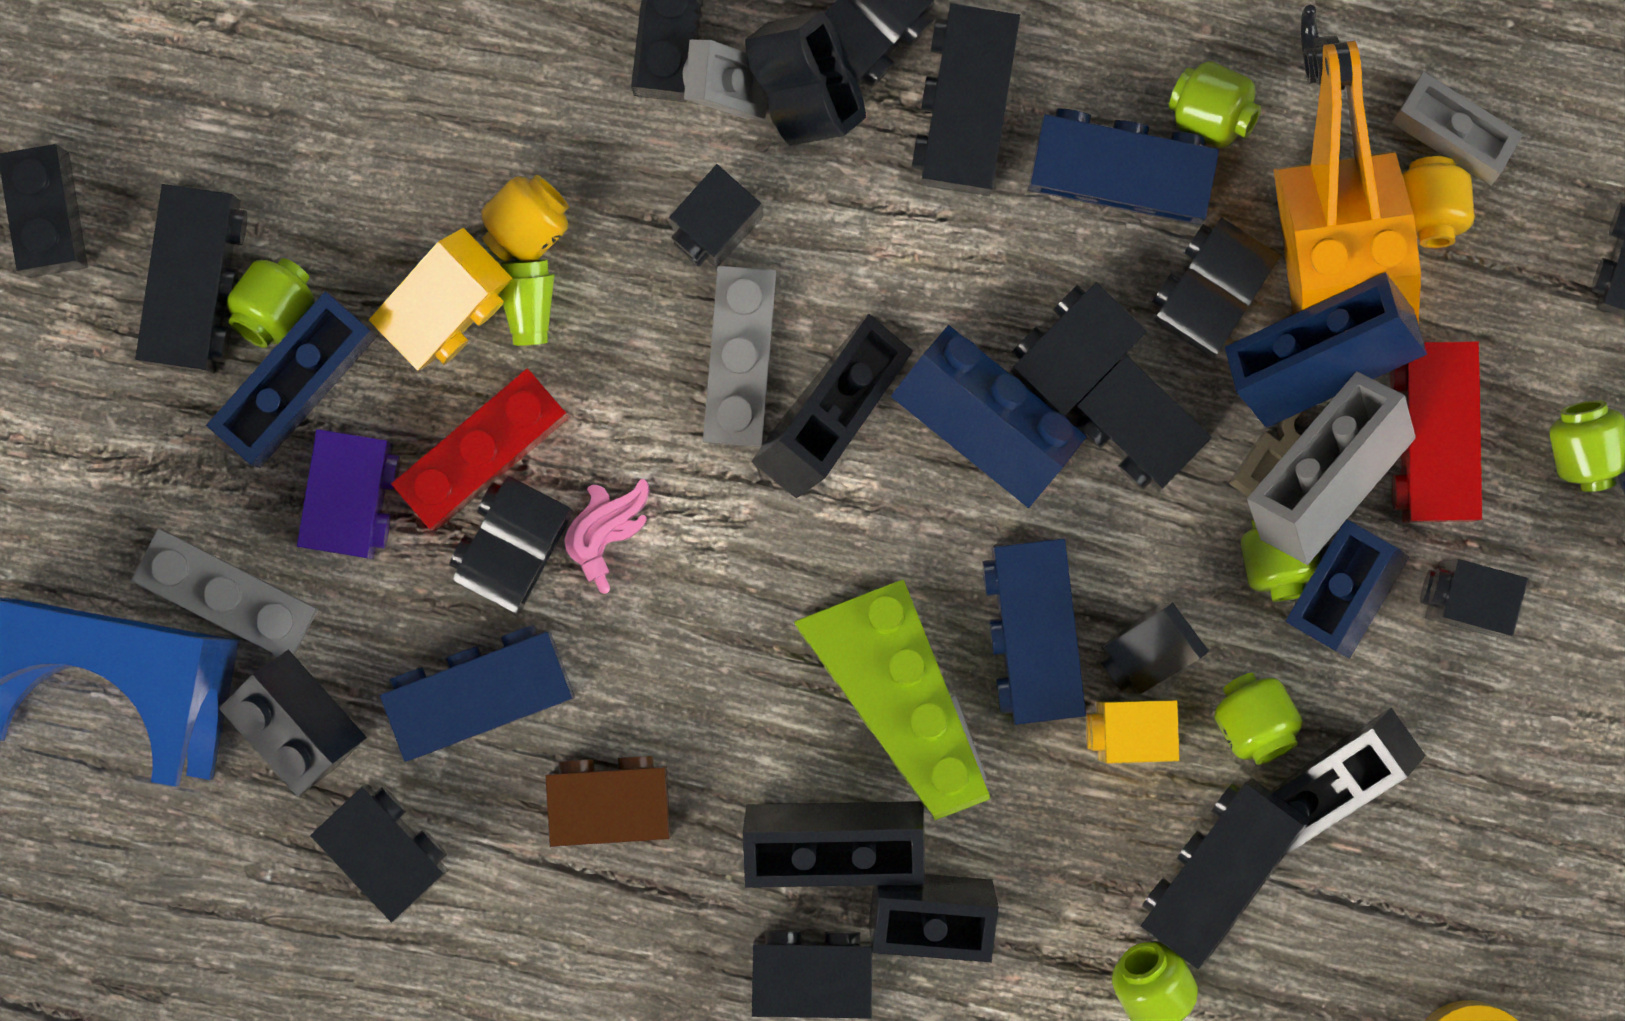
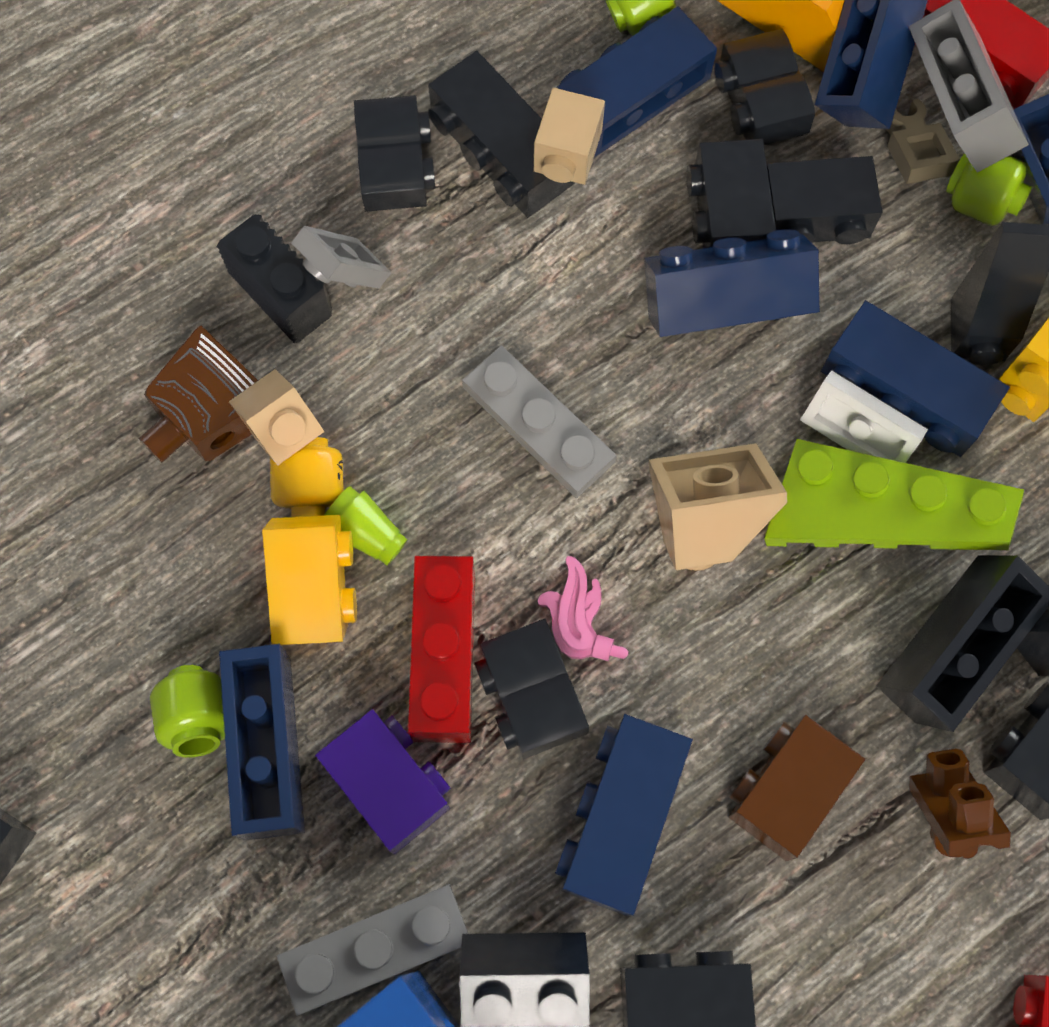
camera: 50 degrees left, 15 degrees down
black brick [135,184,247,374] -> none
black brick [669,164,763,269] -> none
black brick [745,11,866,146] -> none
black slope [751,314,913,499] -> none
none -> reddish brown torso [138,325,258,463]
none -> tan brick [229,369,325,466]
none -> tan brick [534,87,605,185]
none -> tan slope [649,443,787,571]
none -> white plate [800,370,928,463]
none -> reddish brown hips [909,749,1011,859]

